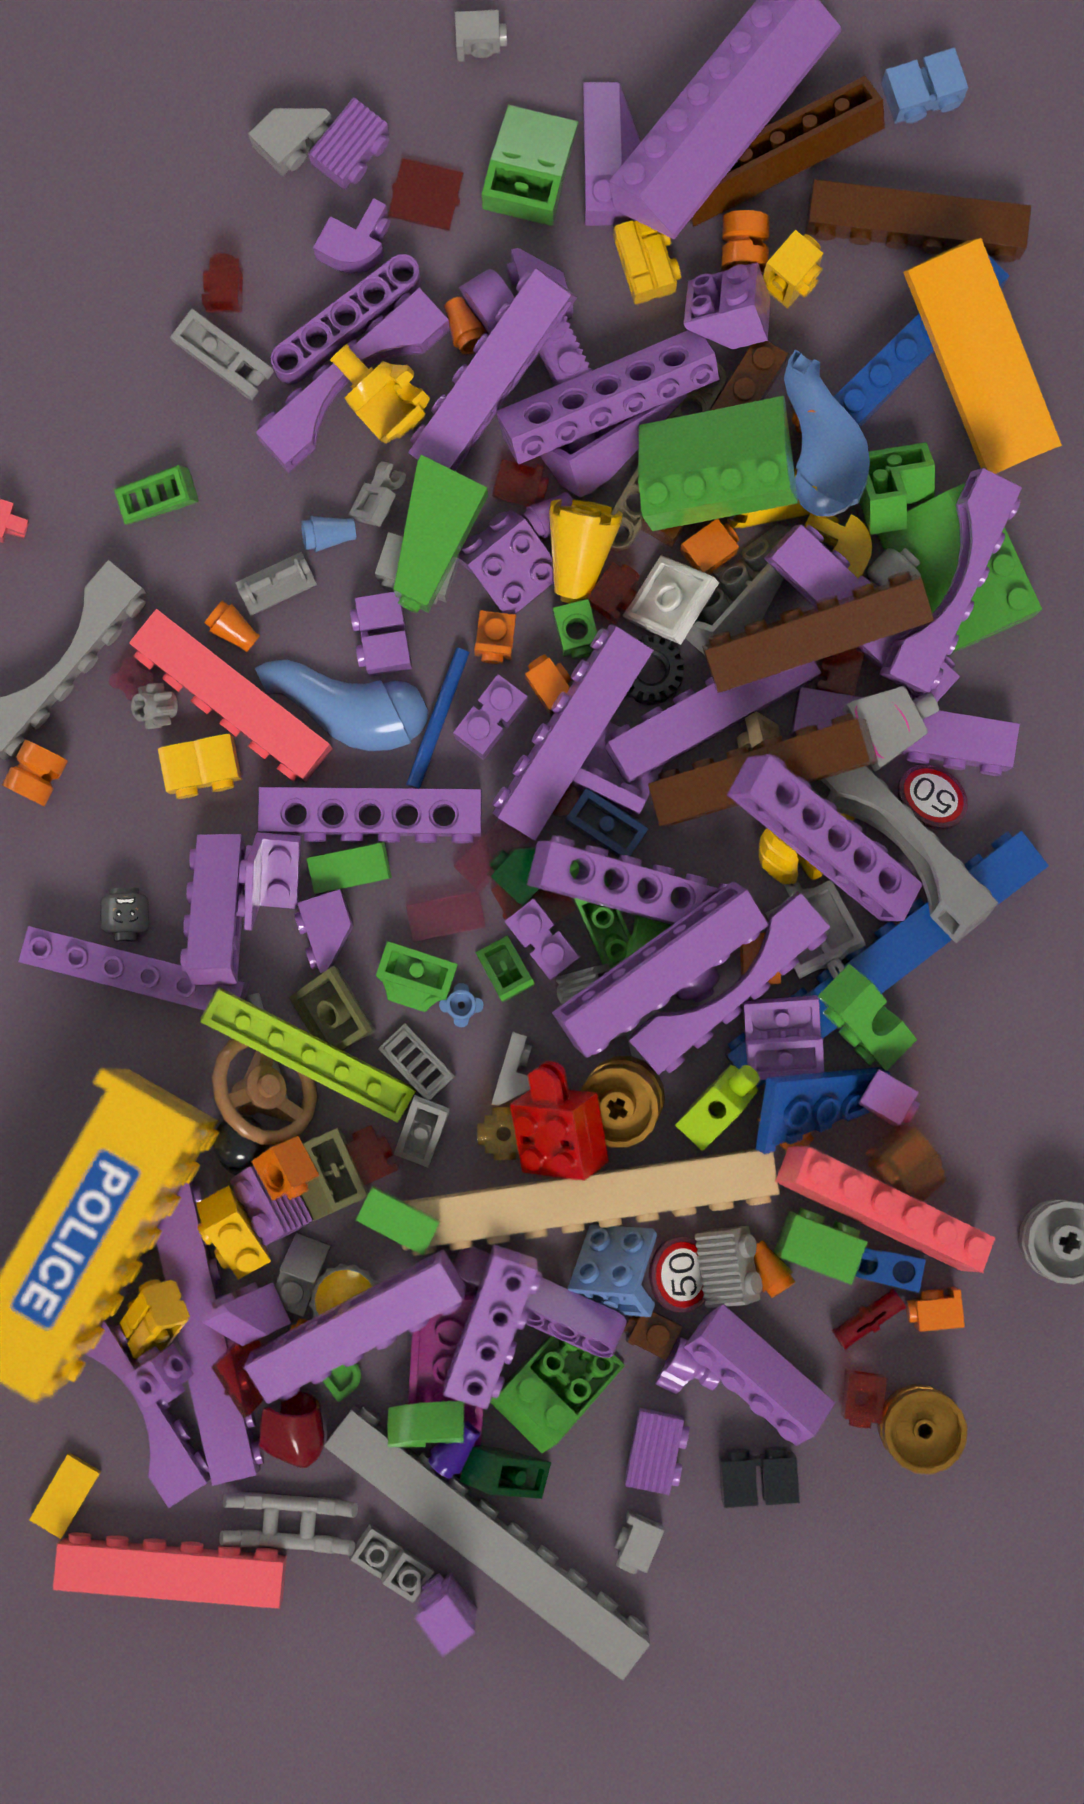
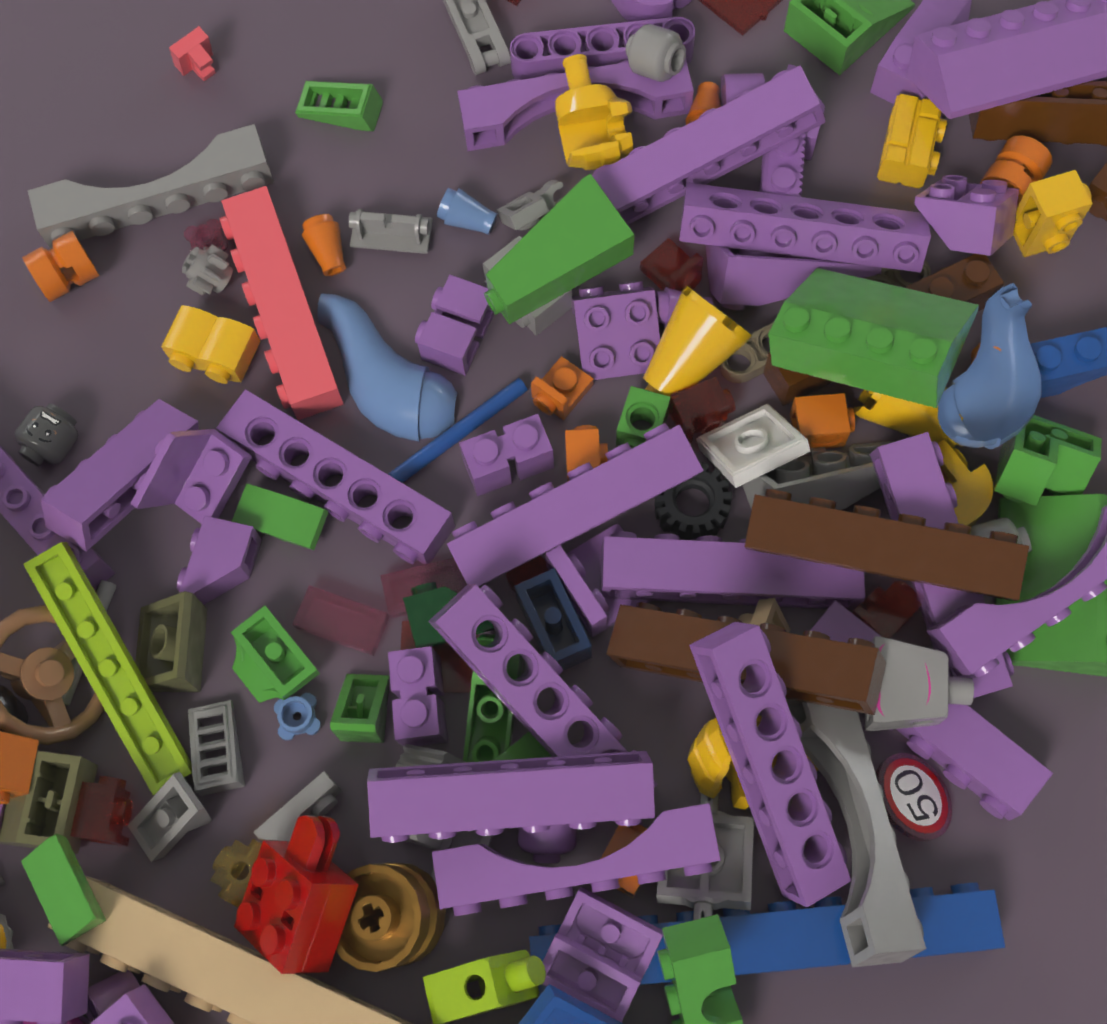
camera: 35 degrees right, 15 degrees down
none -> light grey head [625,24,686,82]

